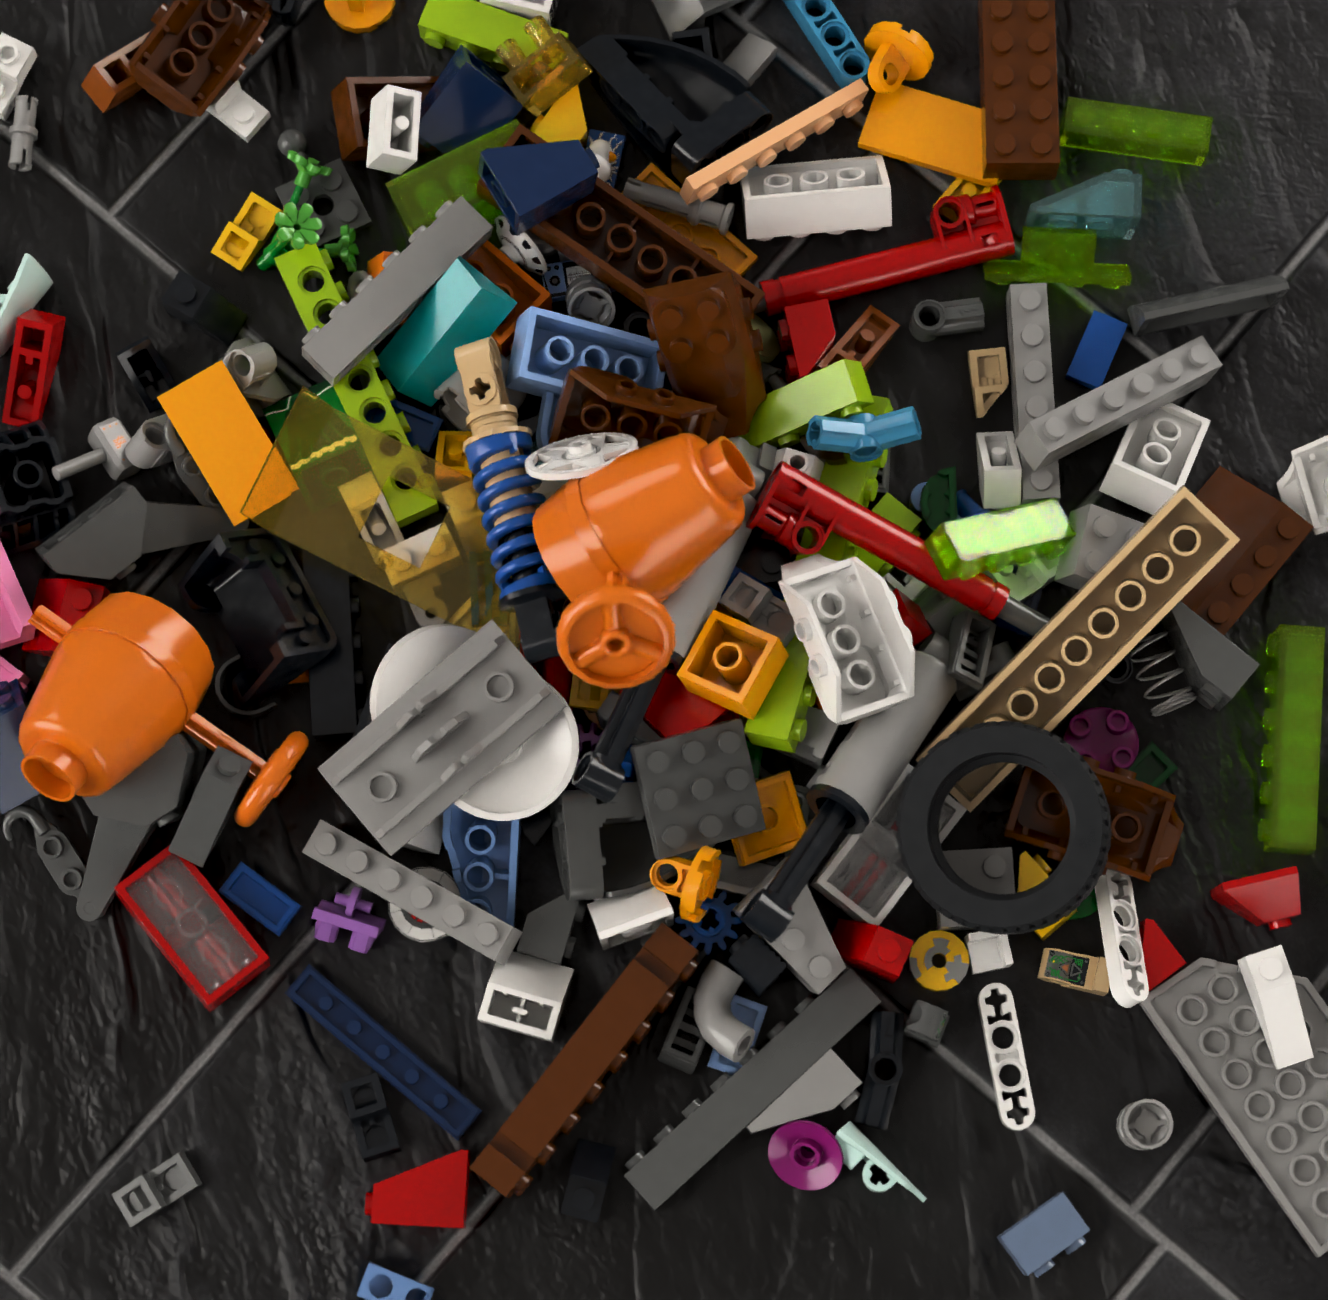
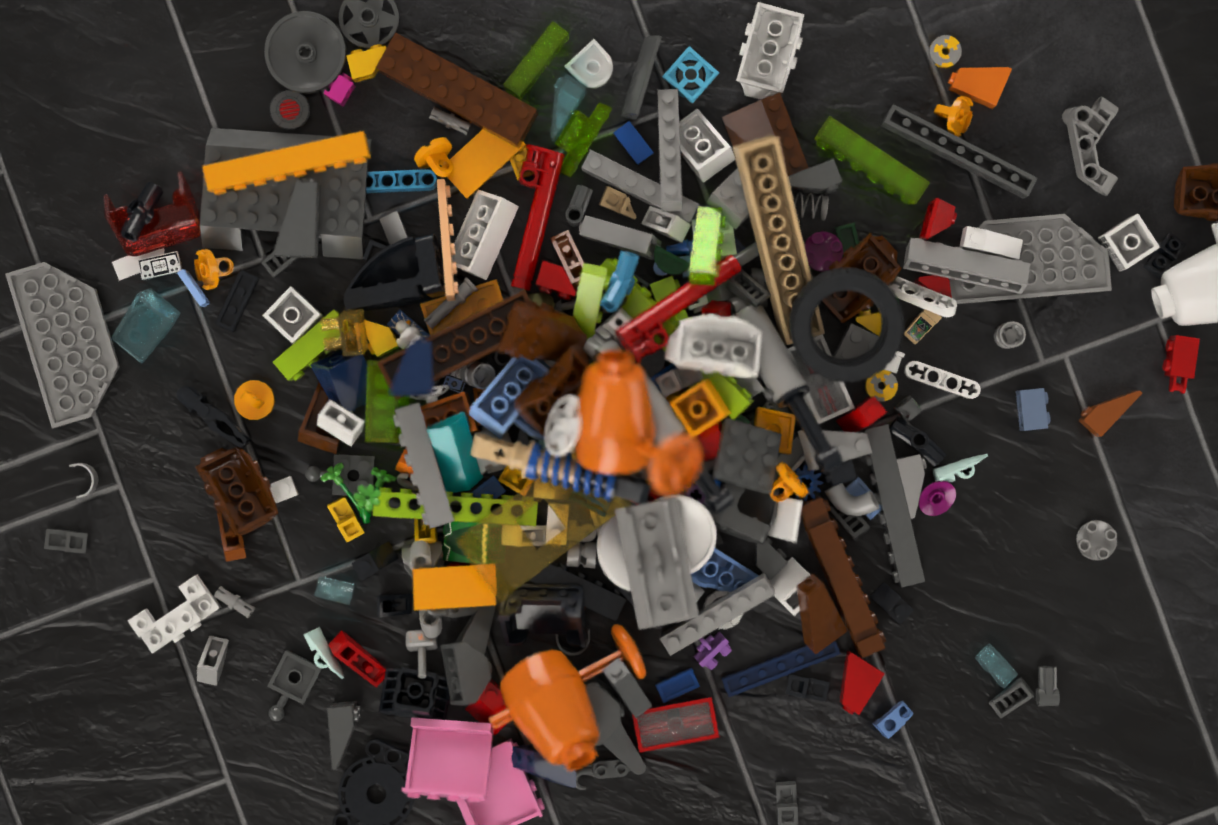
camera: 60 degrees left, 10 degrees up
none -> clear light blue hips [314,576,355,605]
none -> yellow slope [414,519,438,543]
none -> light grey pin [429,107,471,135]
none -> white tile [565,39,613,88]
none -> light grey wheel [567,540,597,568]
none -> light grey slope [579,215,662,261]
none -> medium azure piece [662,46,719,104]
none -> reddish brown slope [796,574,848,655]
none -> light grey brick [903,238,1030,294]

